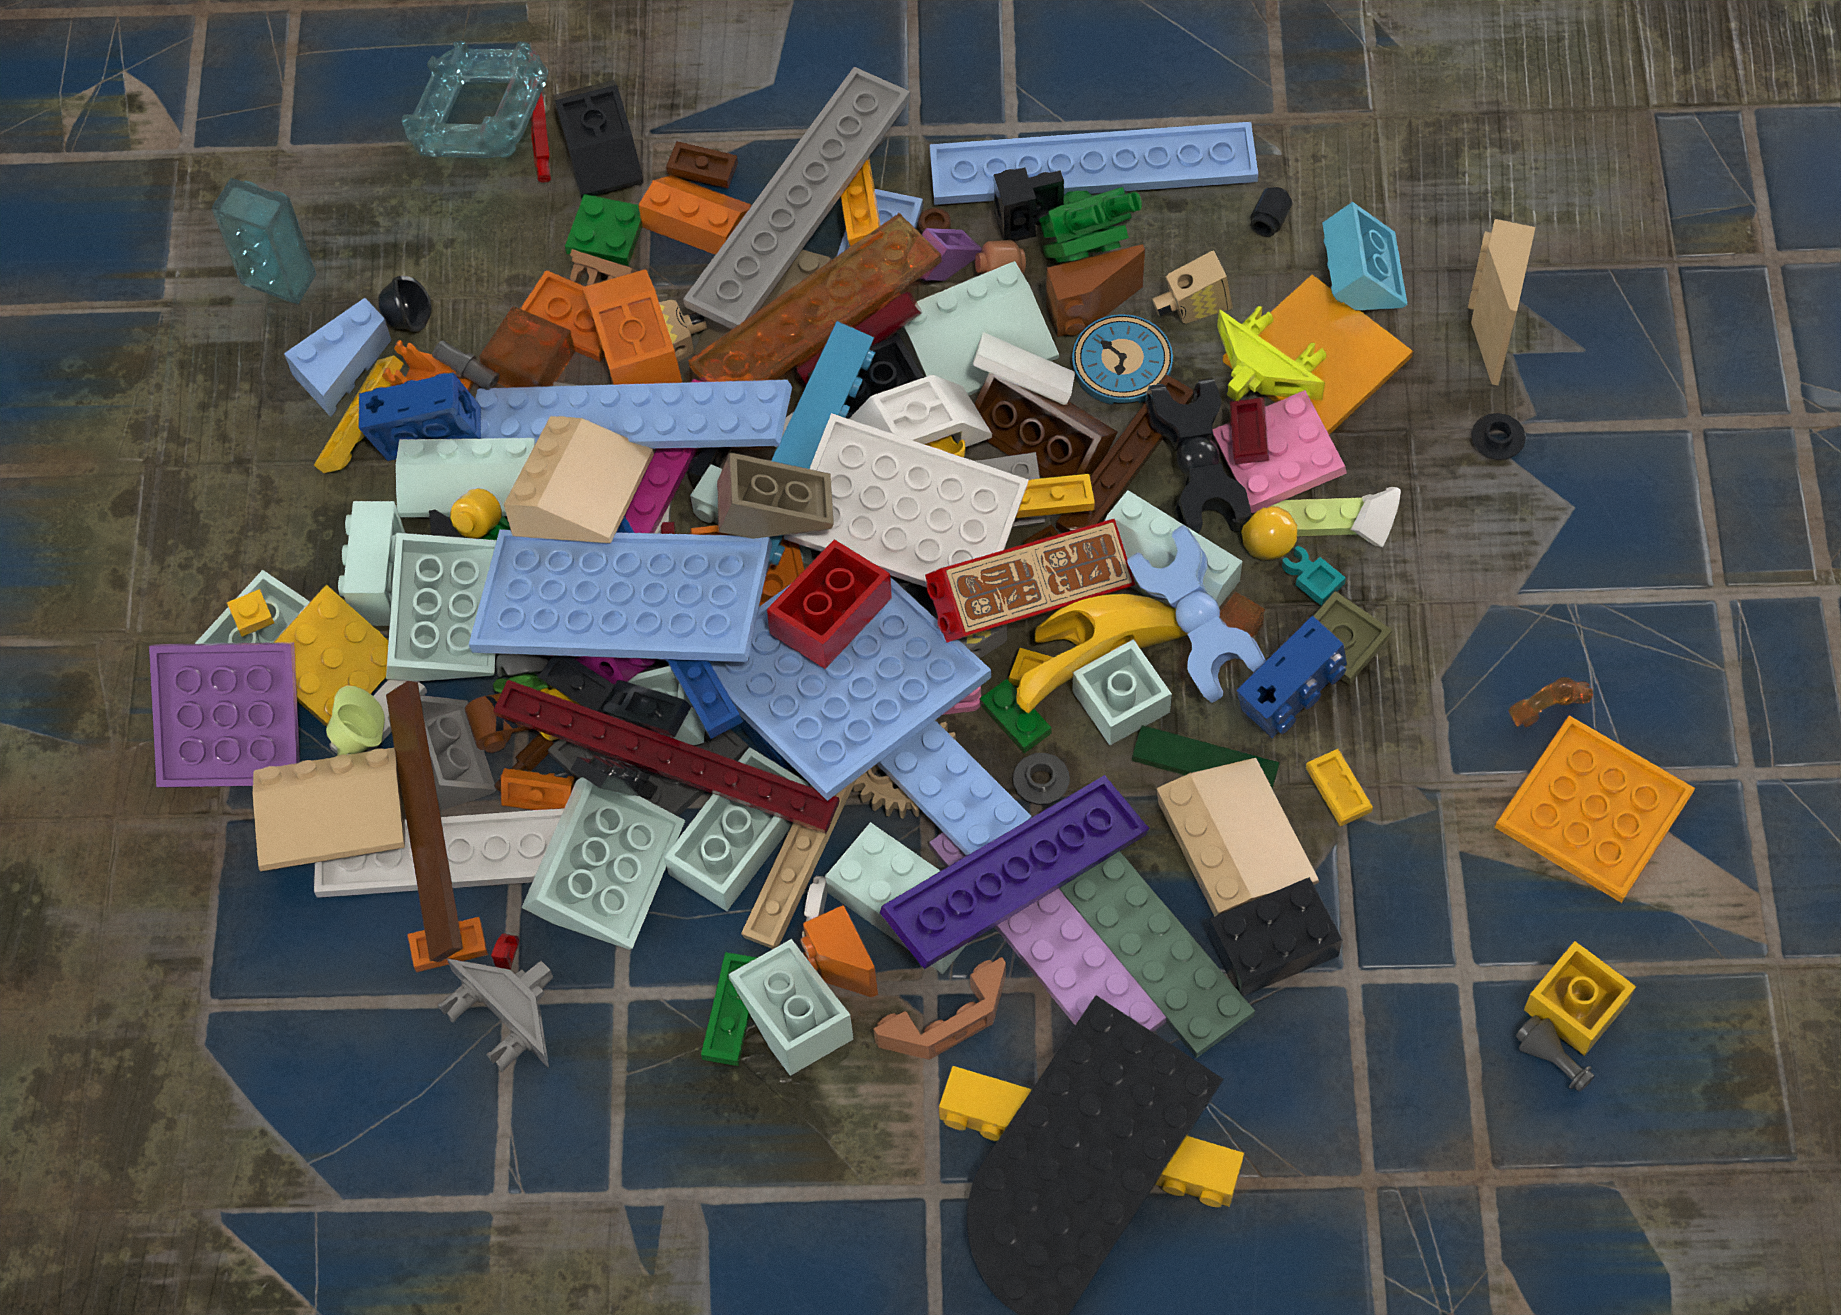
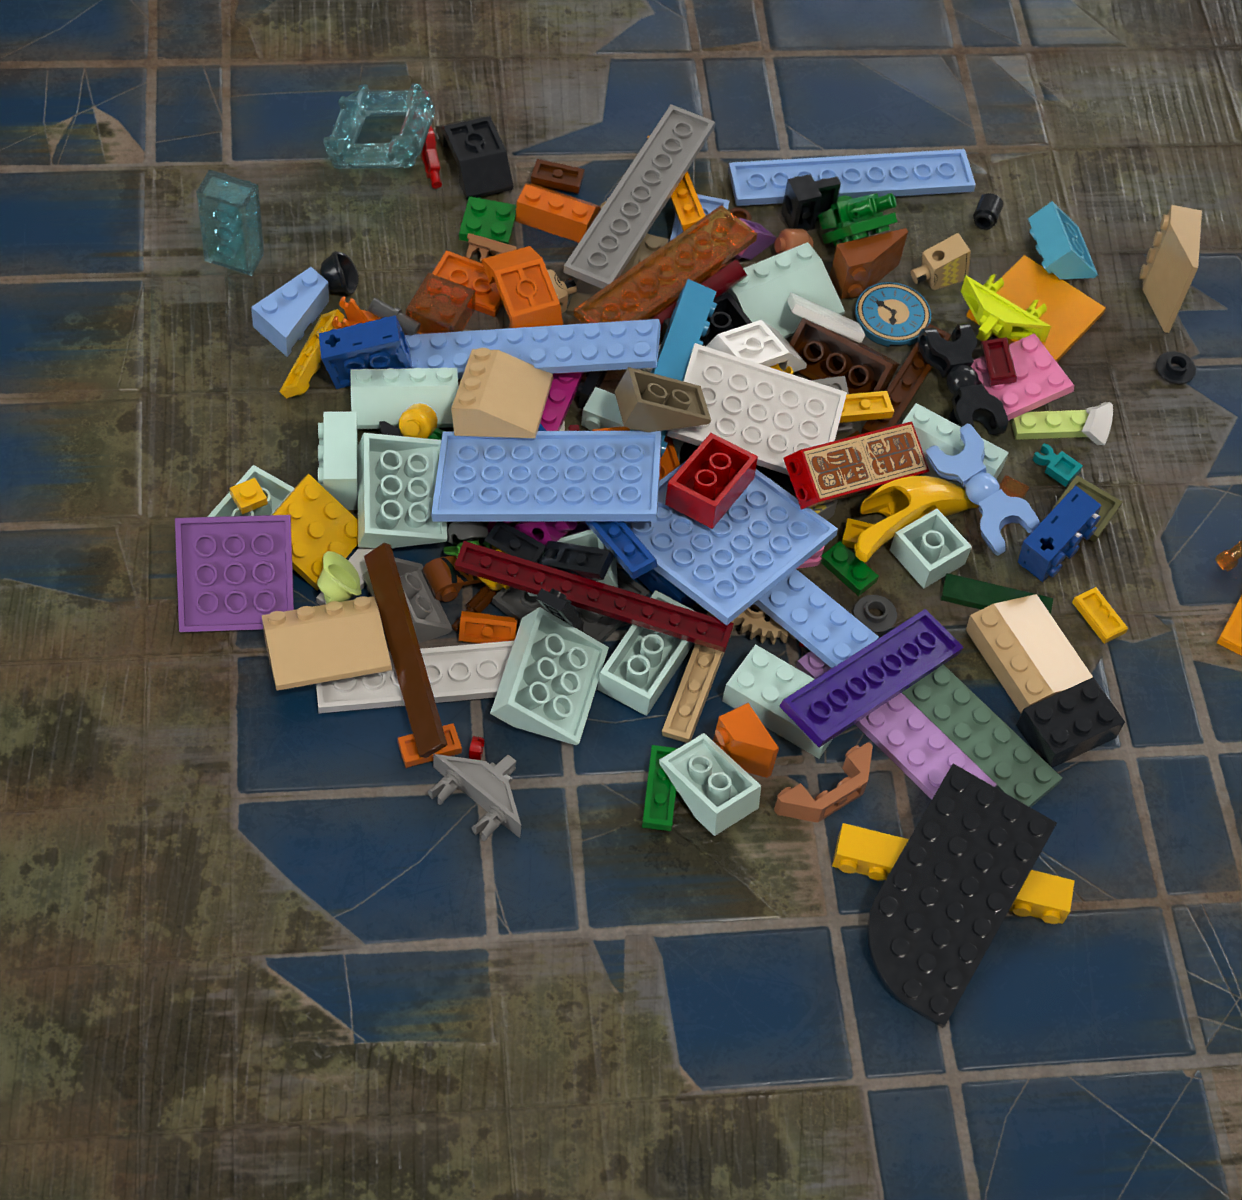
camera: 15 degrees left, 5 degrees down
white tile [802,876,828,938] -> none
yellow hair [1242,506,1297,561] -> none

